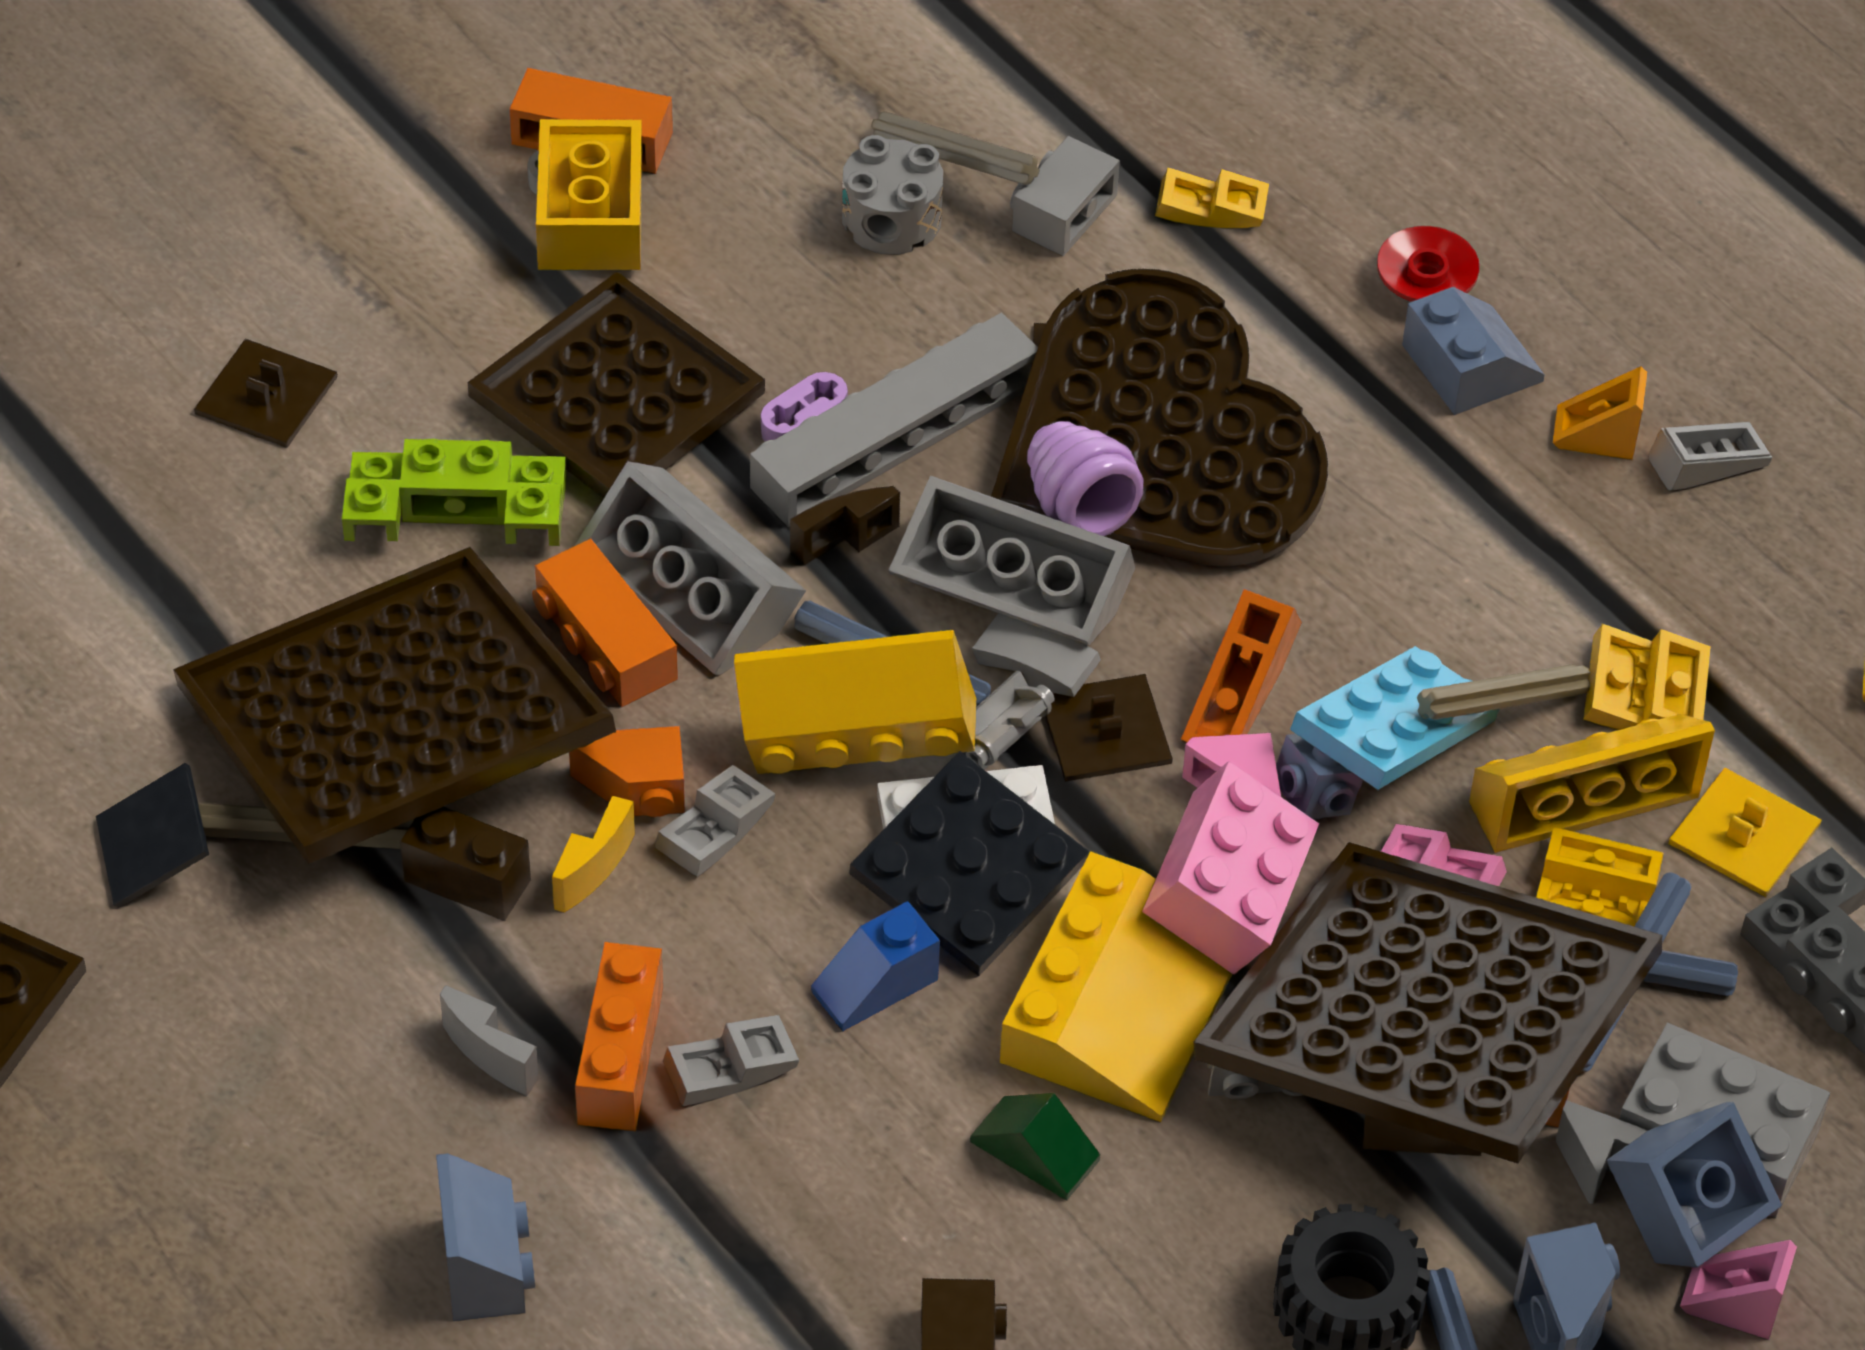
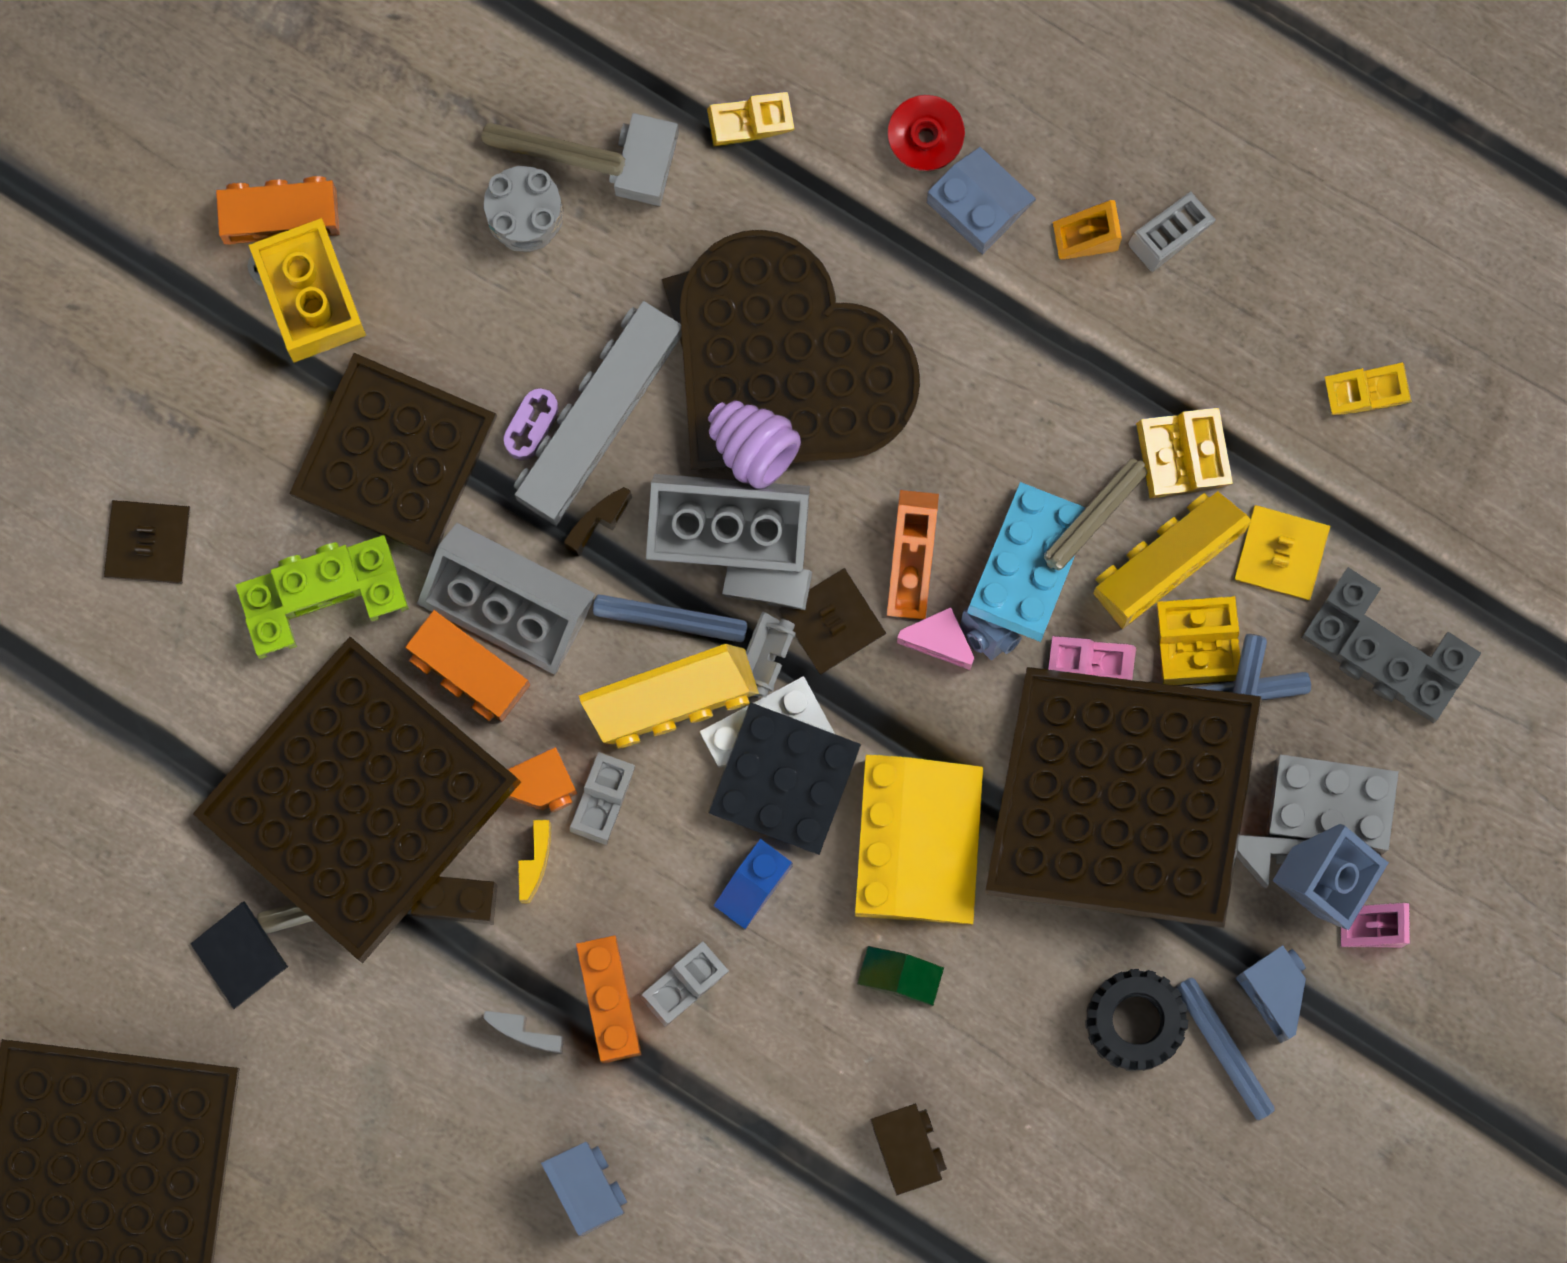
camera: 15 degrees left, 30 degrees up
bright pink brick [1142,761,1319,975] -> none

